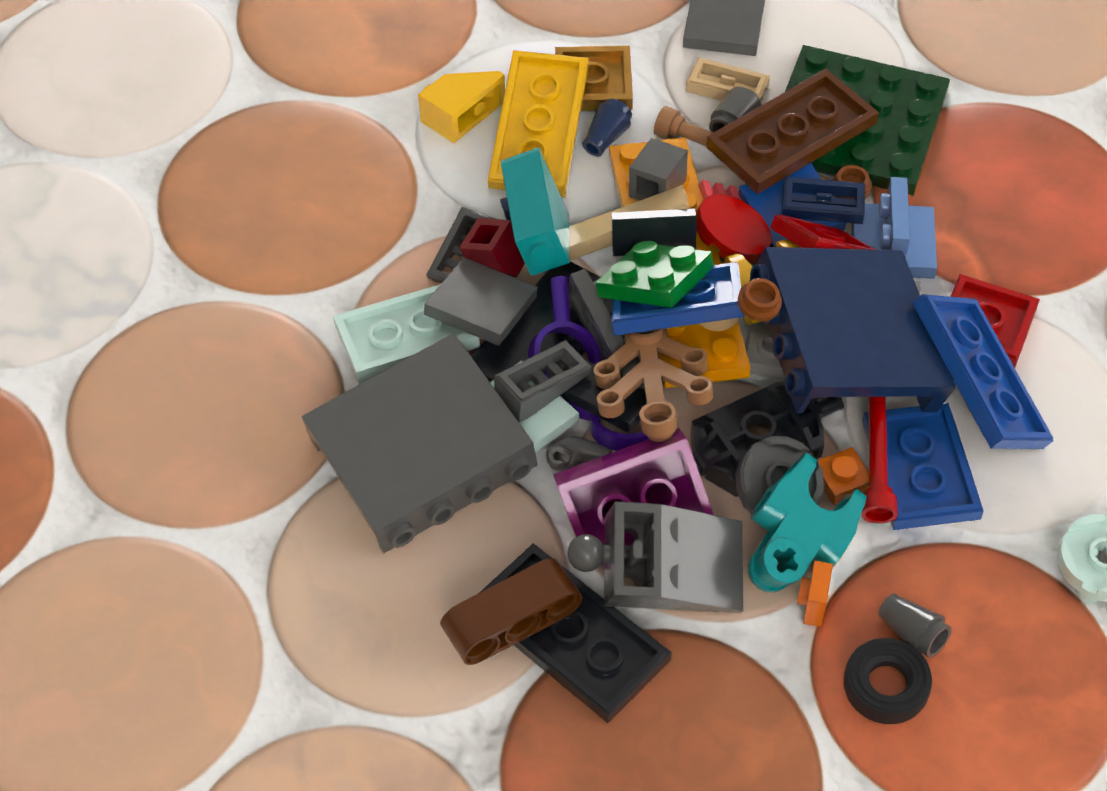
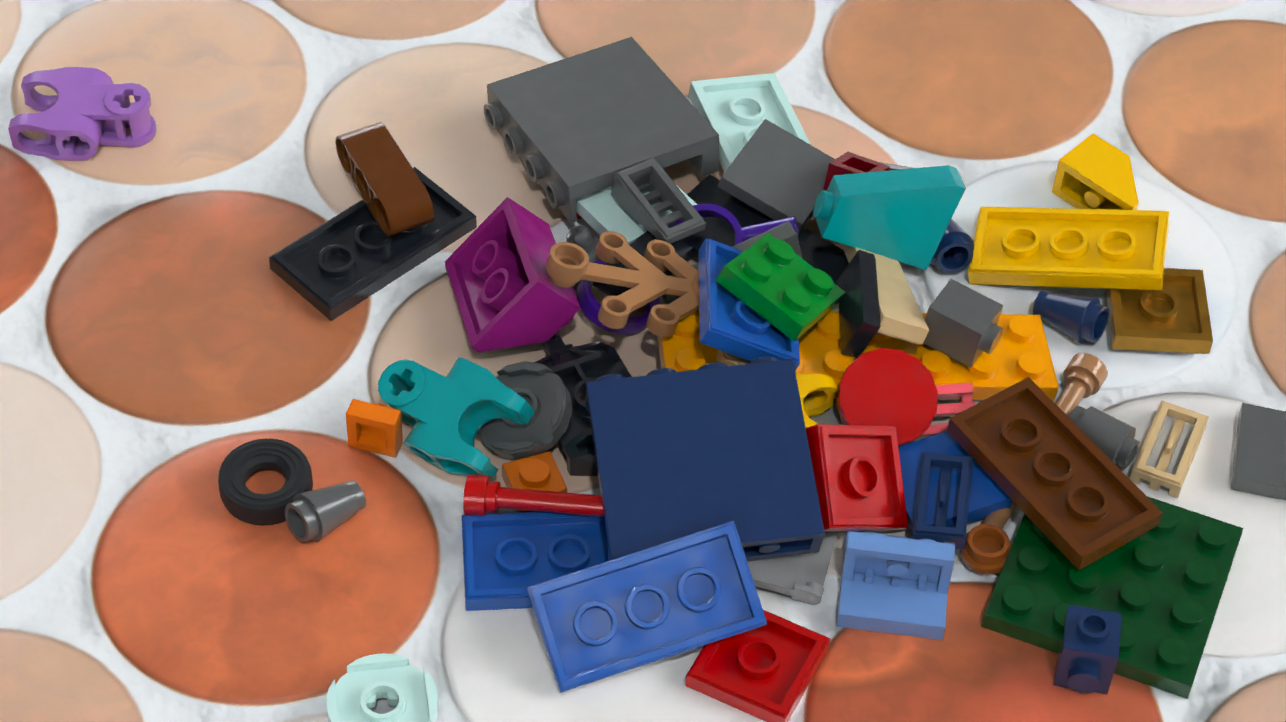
camera: 90 degrees right, 5 degrees down
dark grey slope [567,502,743,613] -> none
dark orange plate [737,278,782,321] -> none
none -> dark blue bracket [1053,605,1122,694]

